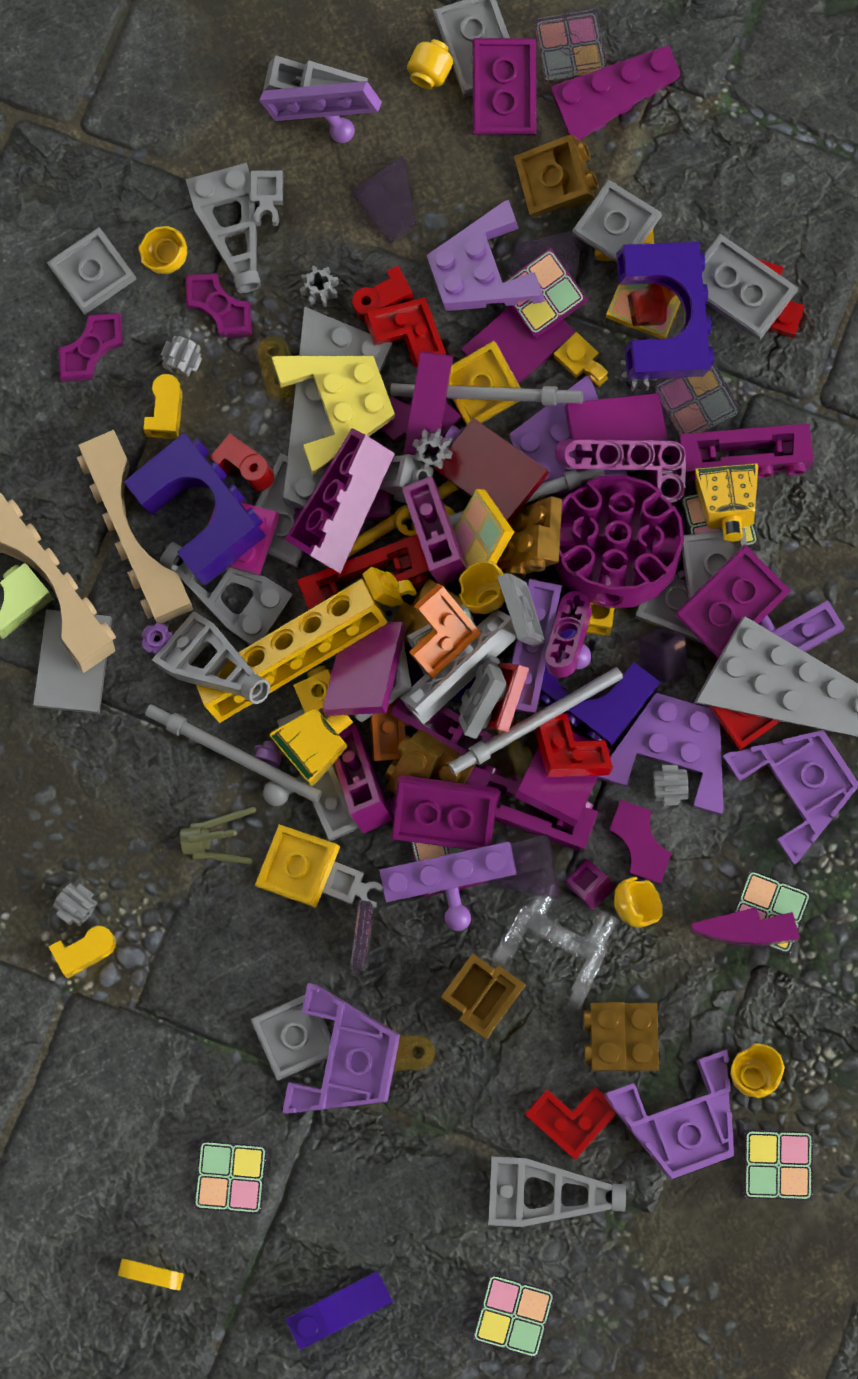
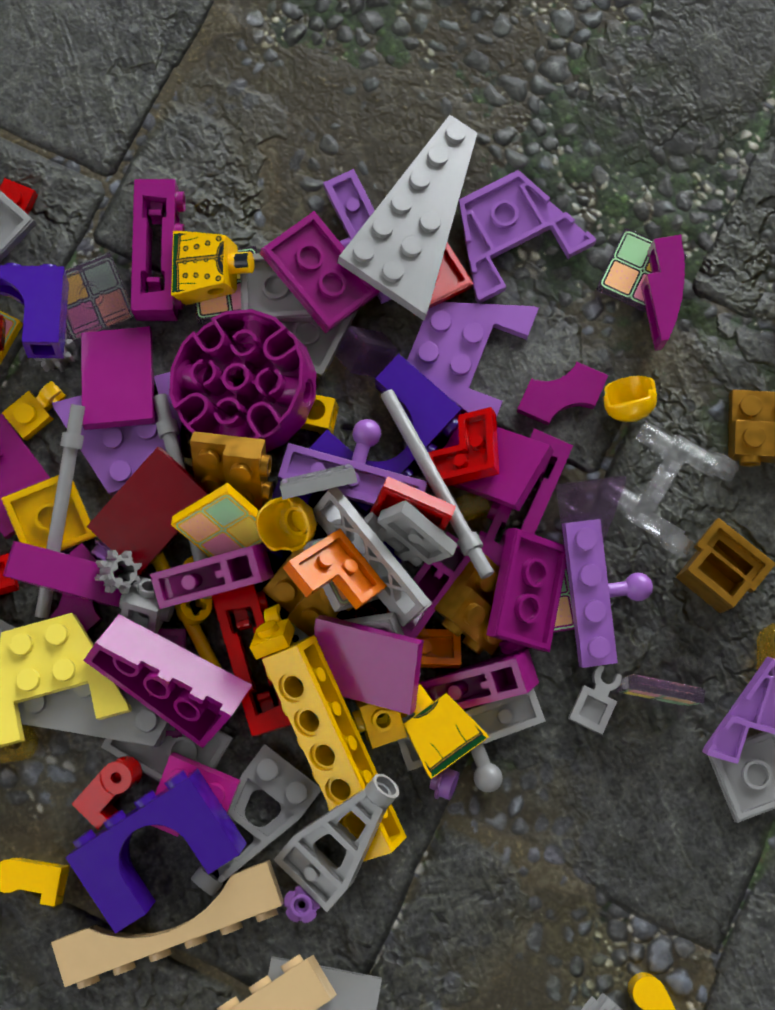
camera: 90 degrees left, 0 degrees up
light grey bar [145,704,322,803] -> none
olive plant [180,807,256,864] -> none
yellow tile [255,824,340,908] -> none
magenta beam [545,591,592,677] -> none
magenta beam [555,438,686,503] -> none
magenta slope [564,859,615,910] -> none
light grey gear [653,764,689,806] -> none

